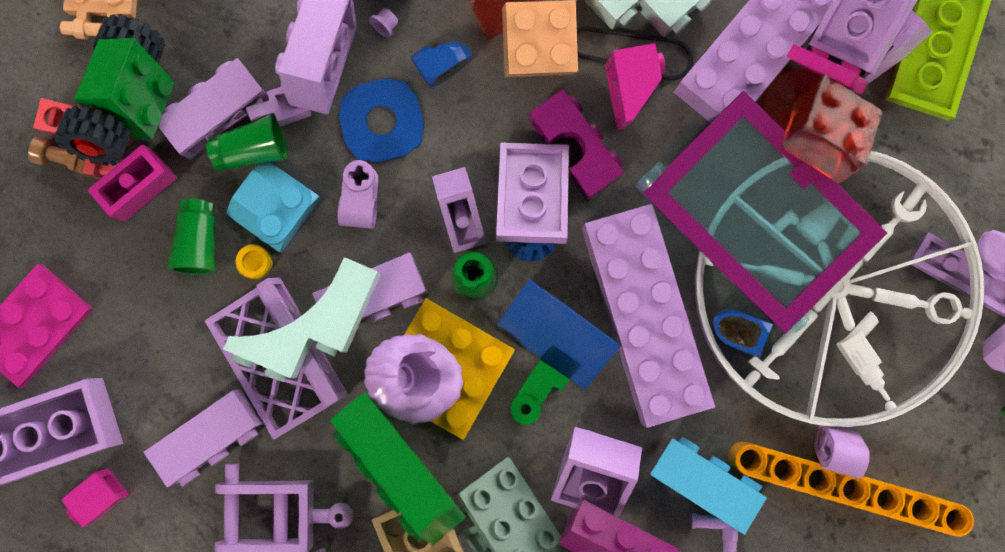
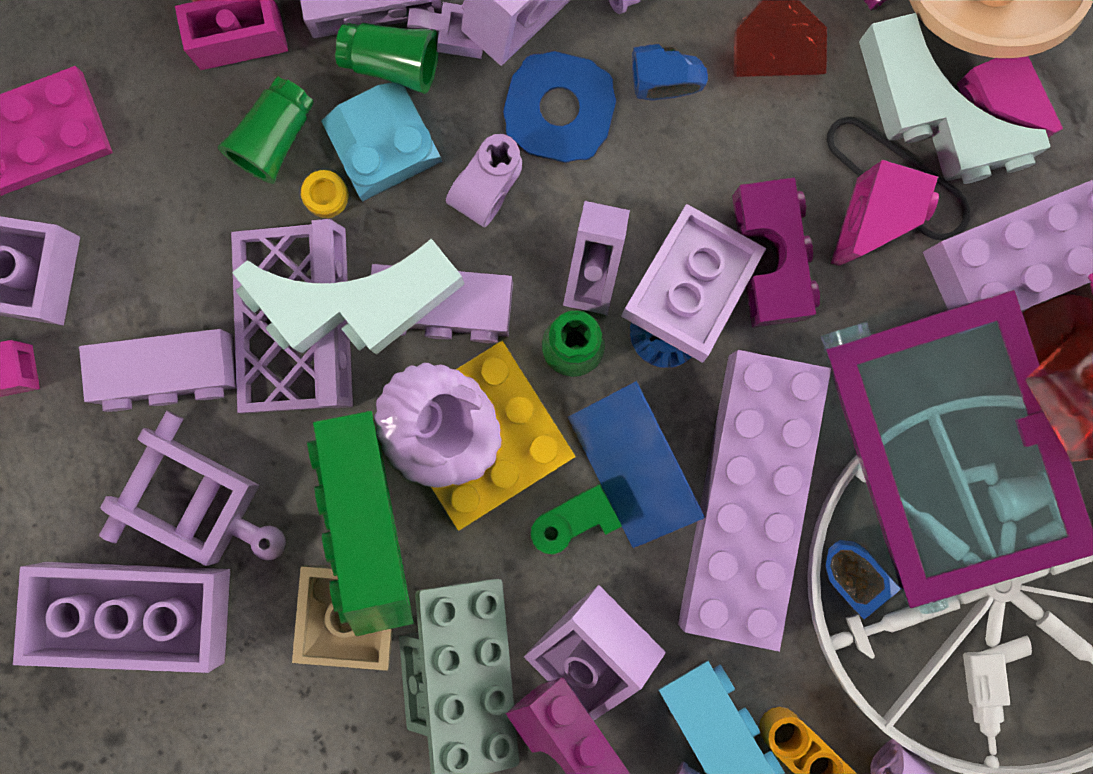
camera: 30 degrees right, 0 degrees up
light nougat brick [502,0,578,77] -> none

